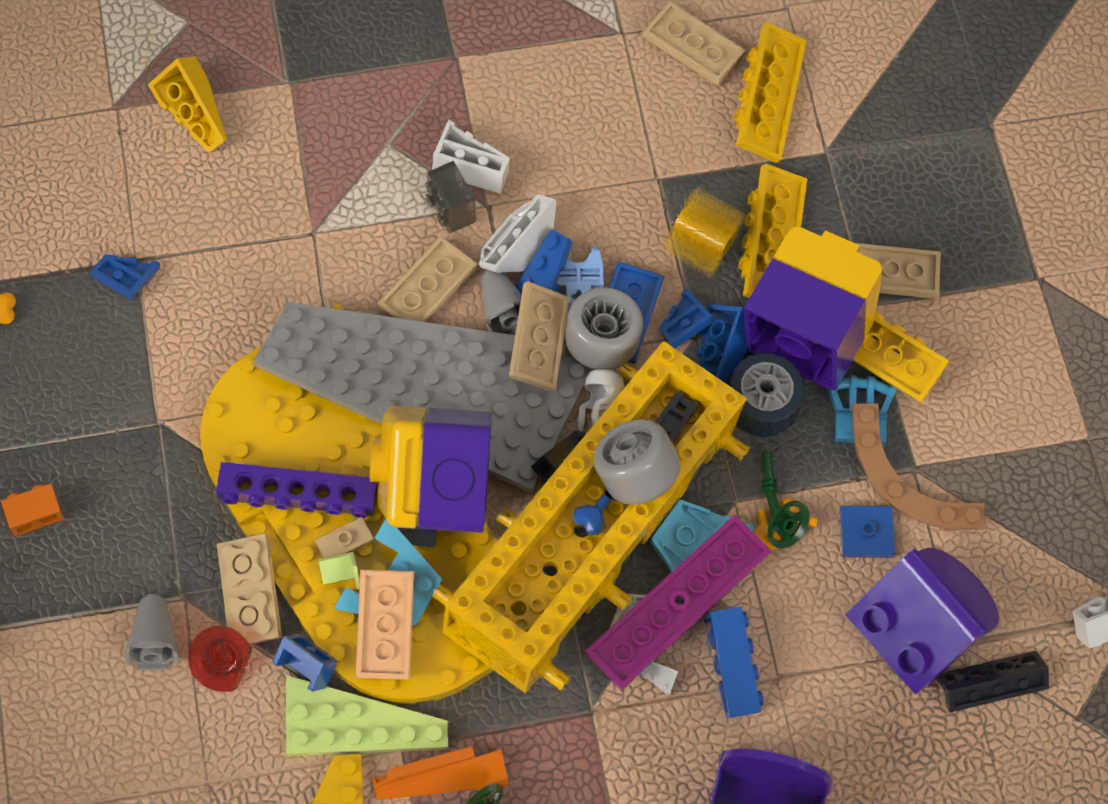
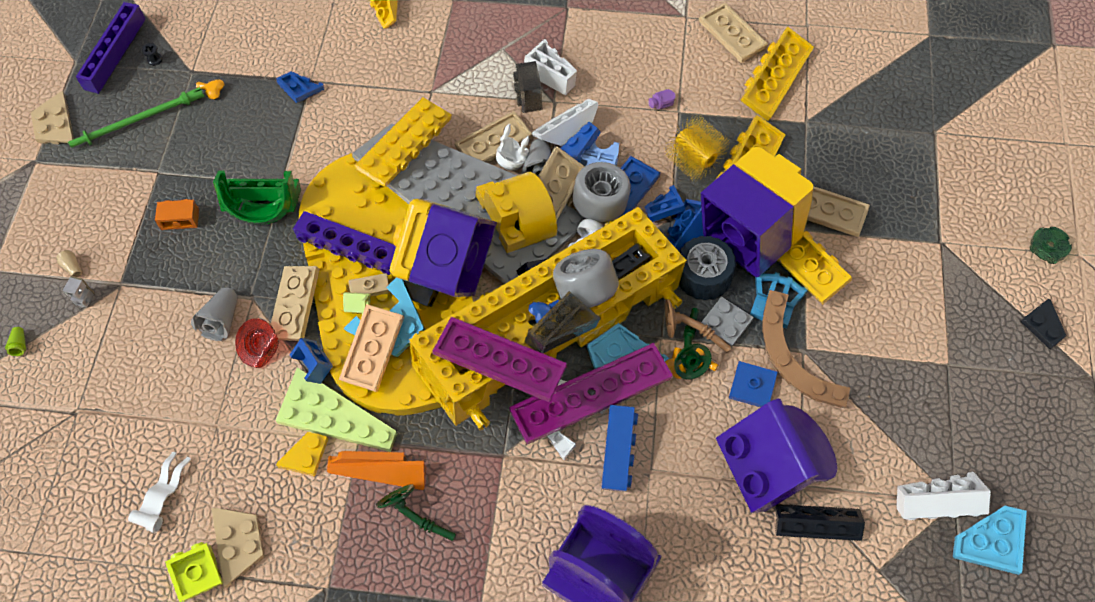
camera: 25 degrees right, 5 degrees down
none -> green piece [213,171,301,225]
none -> yellow plate [355,97,452,187]
none -> magenta plate [433,317,567,402]
none -> yellow piece [476,172,557,253]
none -> white hair [496,124,529,171]
none -> clear smoke wedge [524,291,601,353]
none -> medium lavender arm [648,89,675,109]
none -> medium nougat dish [665,299,732,353]
none -> light grey plate [701,297,754,347]

